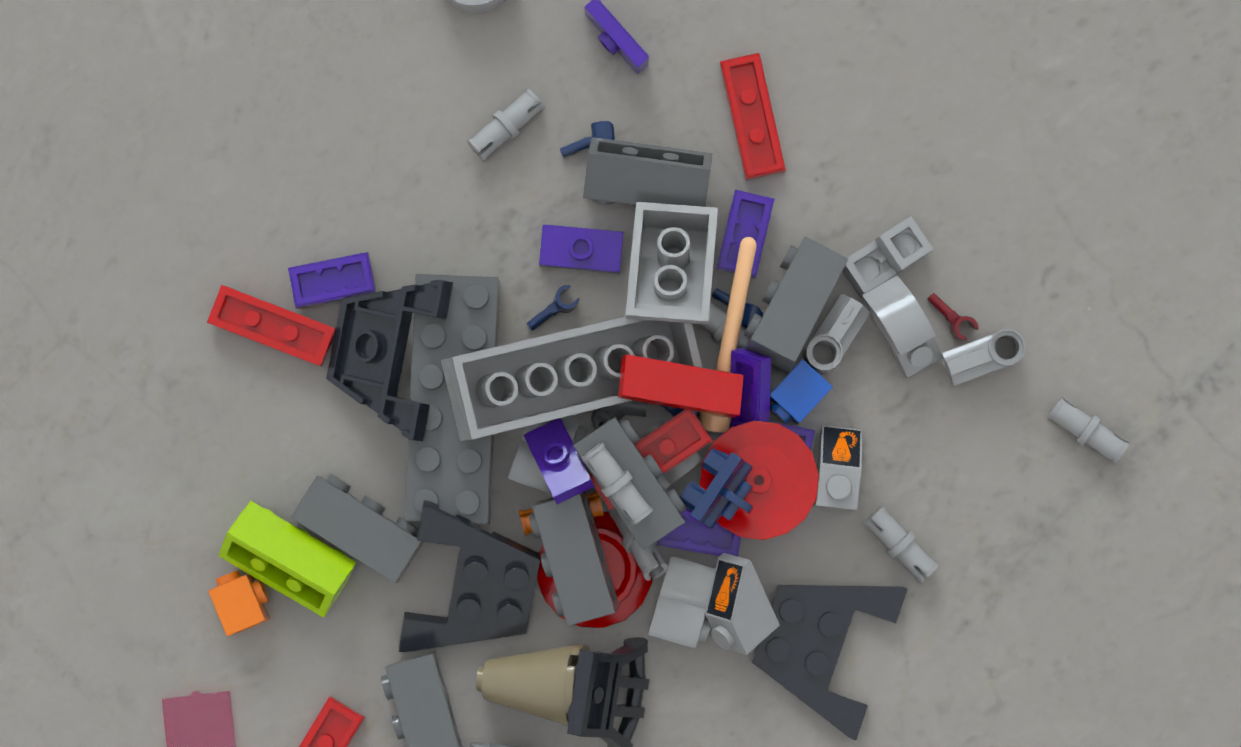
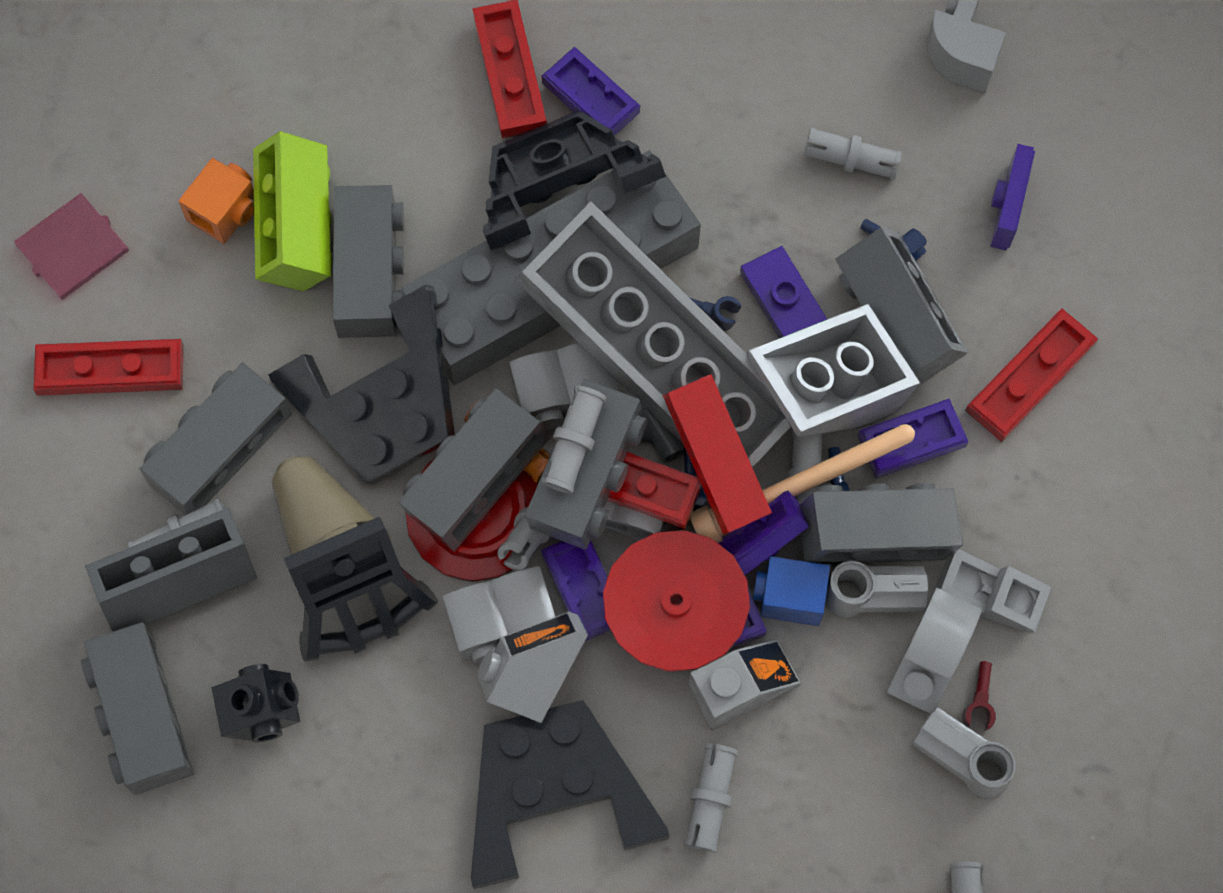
camera: 50 degrees right, 15 degrees down
dark purple plate [523,418,594,505] -> none
dark blue hips [680,449,754,529] -> none

